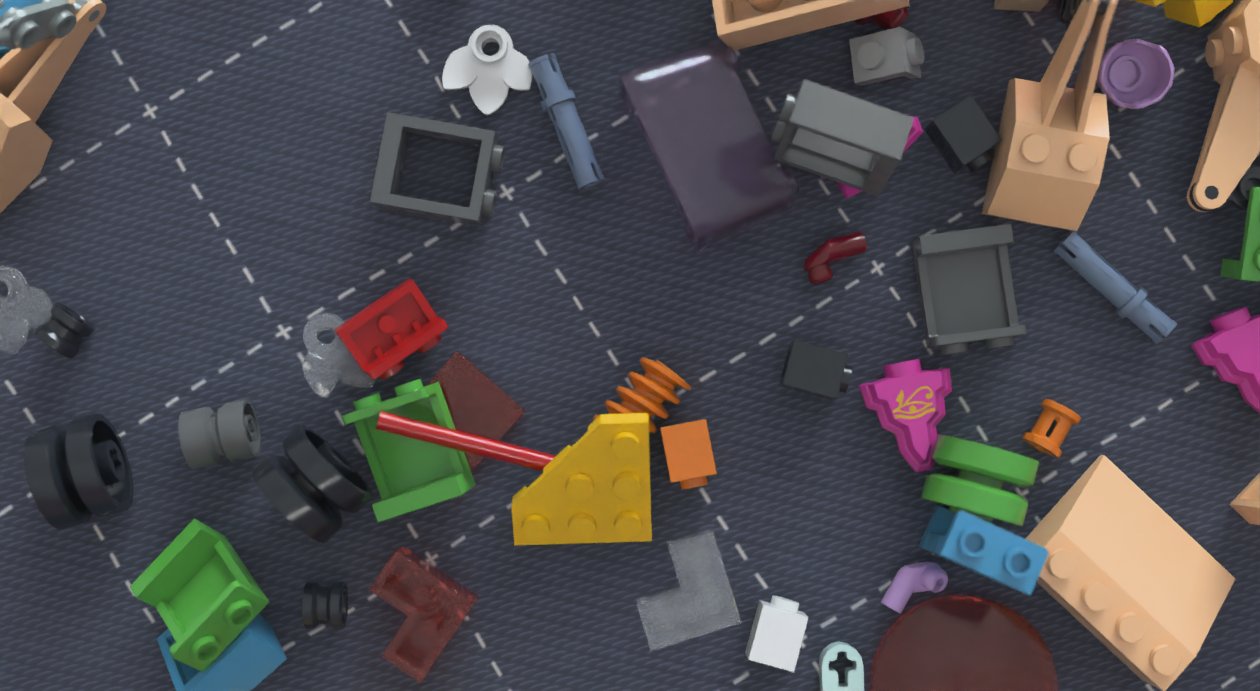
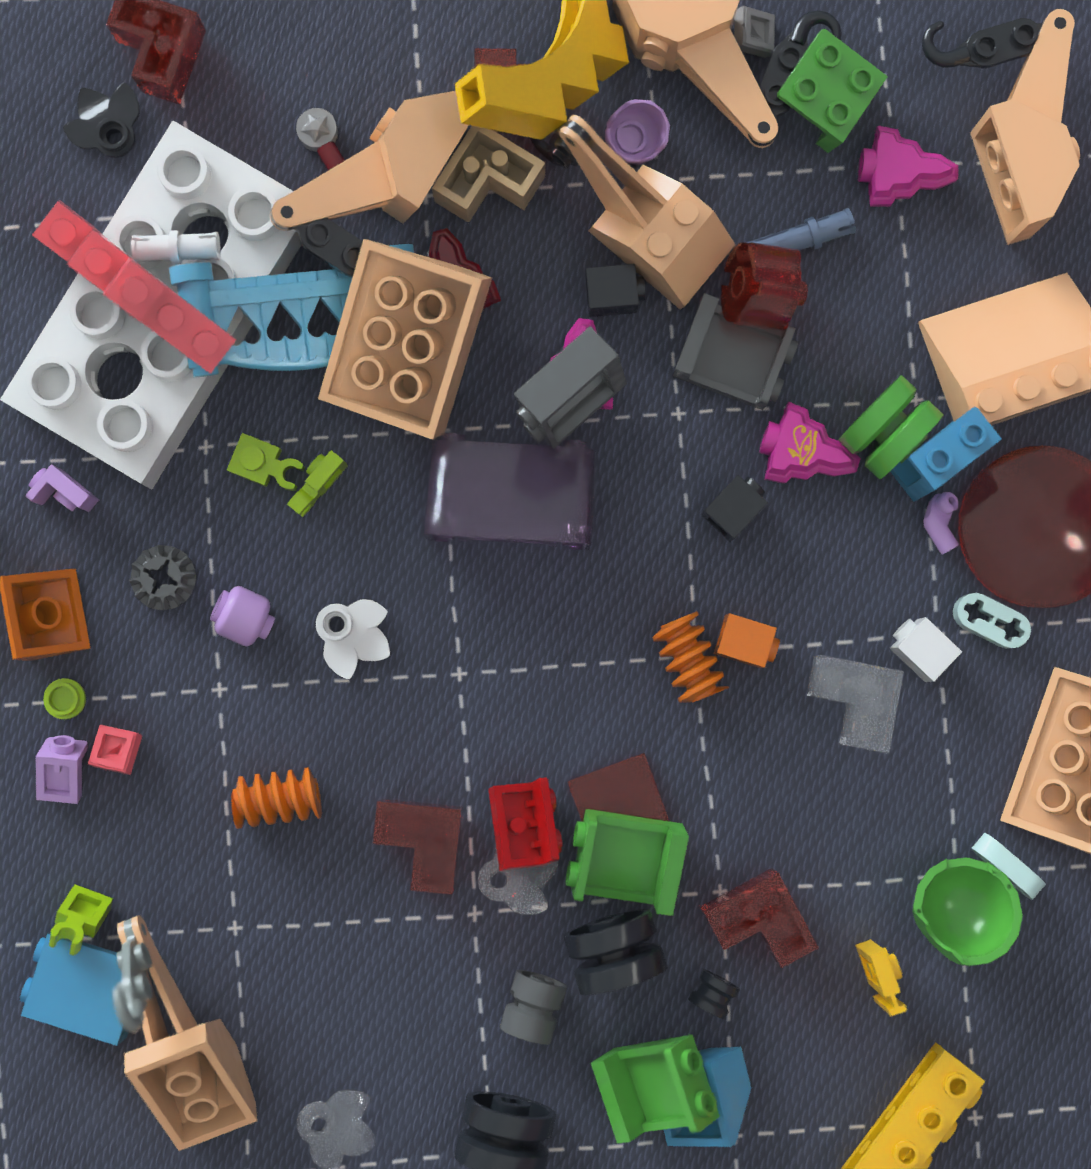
camera: 70 degrees left, 0 degrees up
black wheel [34,302,95,359] -> none
dark grey window [370,112,505,227] -> none
red bar [375,411,556,471] -> none
yellow plate [511,413,652,546] -> none
sand blue pin [528,53,605,190] -> none
dark red arm [804,232,867,285] -> none
light grey bracket [849,27,925,86] -> none
orange bush [1022,398,1081,459] -> none
none -> orange piece [231,767,322,829]
none -> clear red brick [373,799,463,895]
none -> clear red brick [721,242,808,331]

